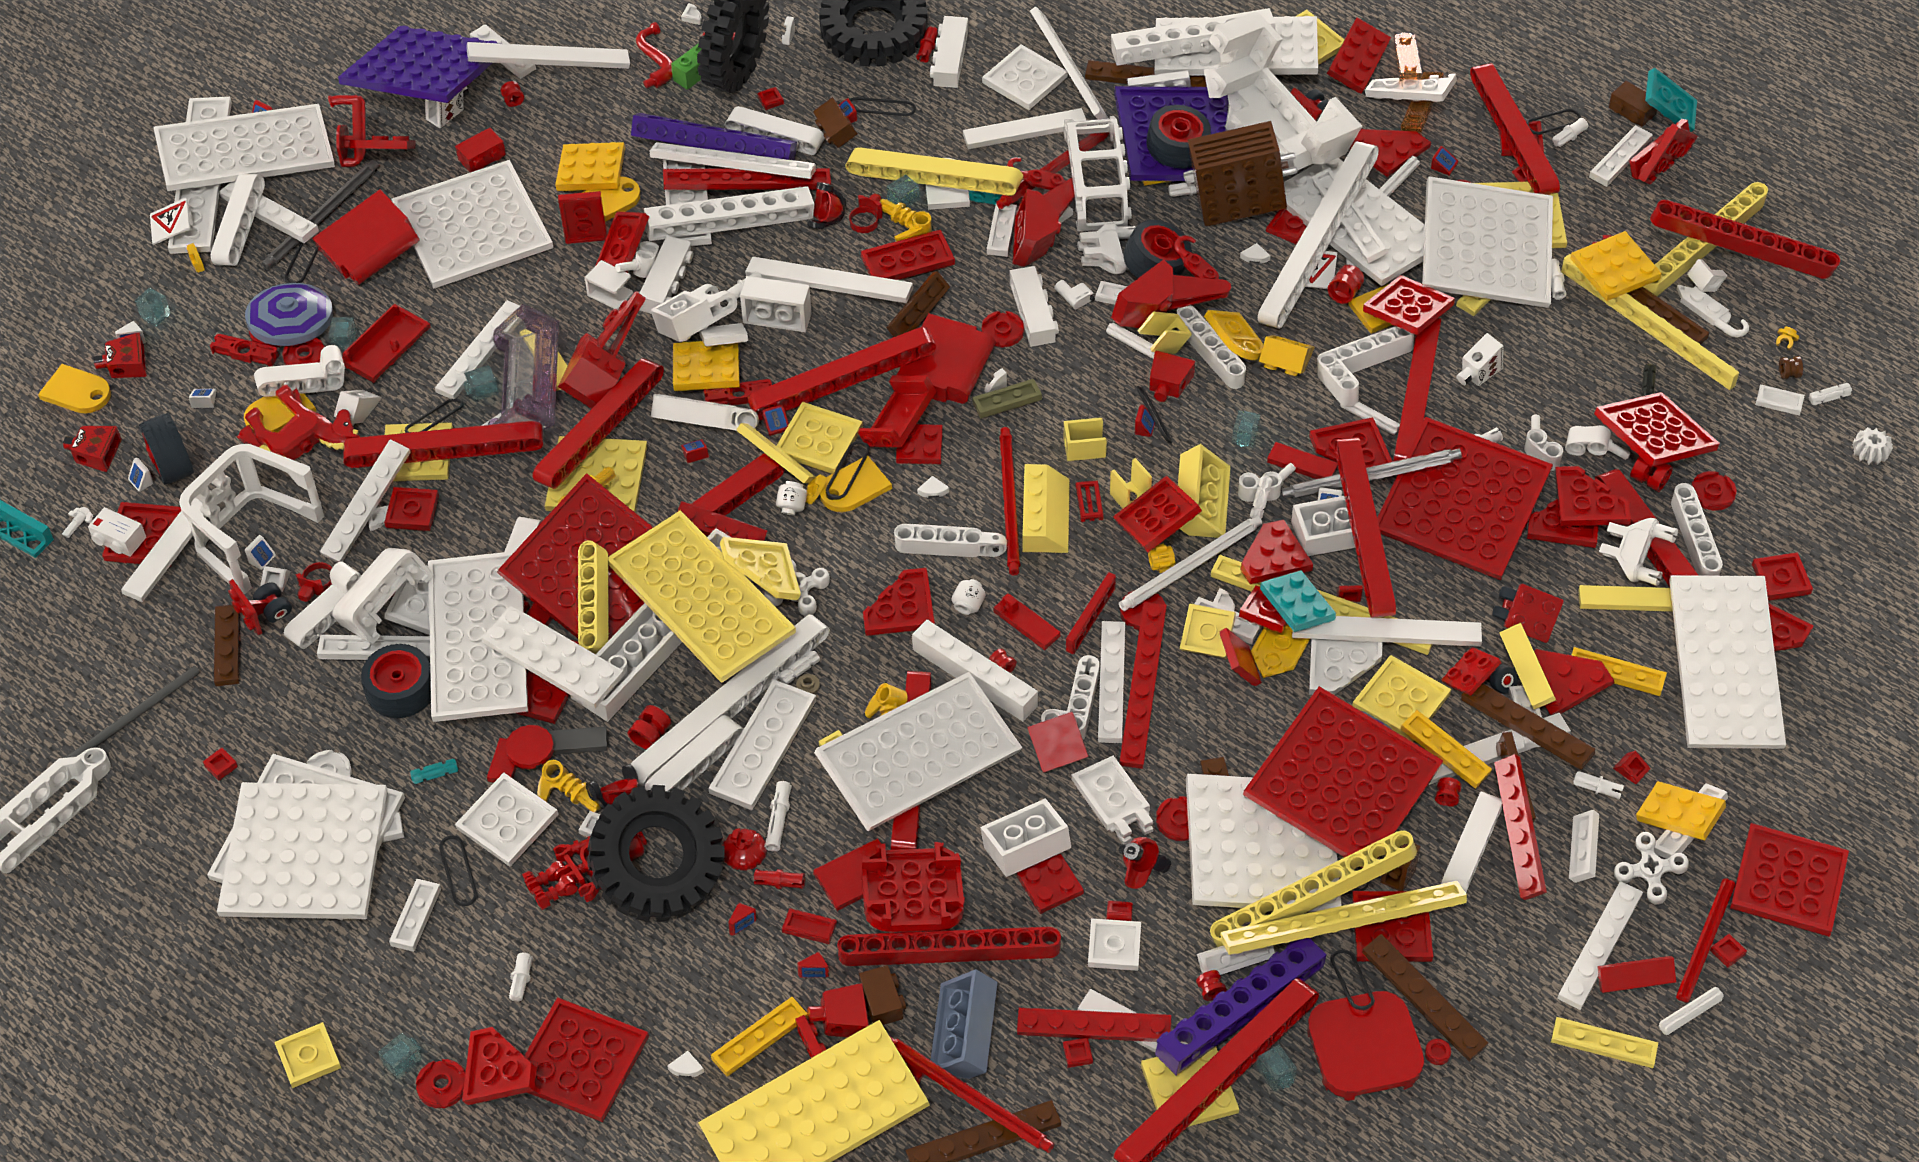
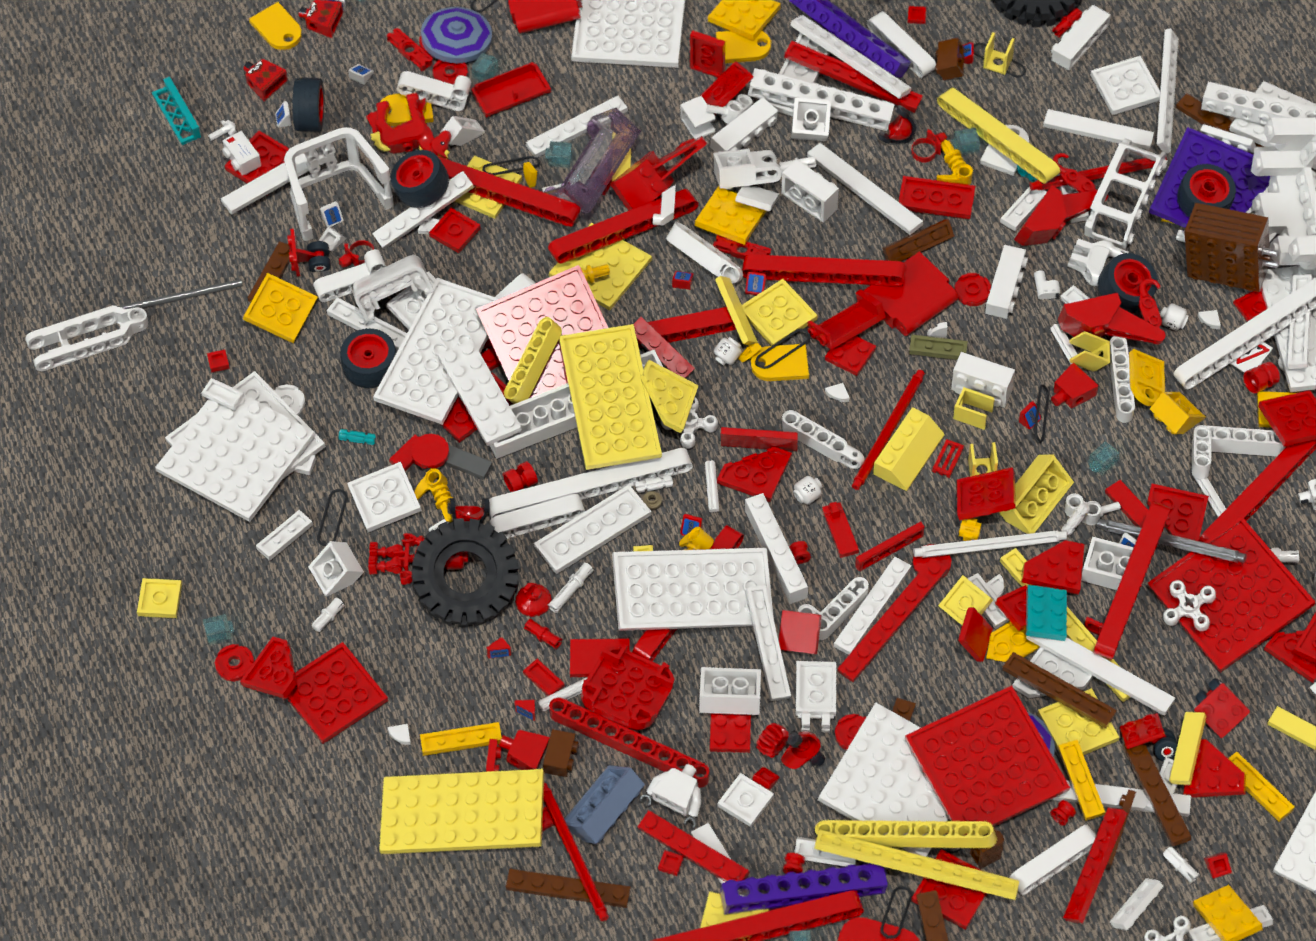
camera: 30 degrees right, 5 degrees up
none -> white tile [201,378,244,411]
none -> yellow plate [243,273,318,343]
none -> white slope [308,541,364,596]
none -> black wheel [390,150,449,208]
none -> yellow tile [523,162,538,188]
none -> white axle [538,677,587,711]
none -> white torso [640,764,701,829]
none -> white piece [653,186,676,225]
none -> slope [680,514,703,536]
none -> white axle [705,460,719,513]
none -> red tile [721,427,798,452]
none -> white plate [745,585,791,701]
none -> red gear [756,722,789,758]
none -> white slope [791,97,831,141]
none -> white brick [951,352,1015,408]
none -> light yellow piece [983,32,1015,74]
none -> reddish brown plate [1002,652,1117,729]
none -> white head [1160,303,1189,331]
none -> white gear [1163,580,1216,631]

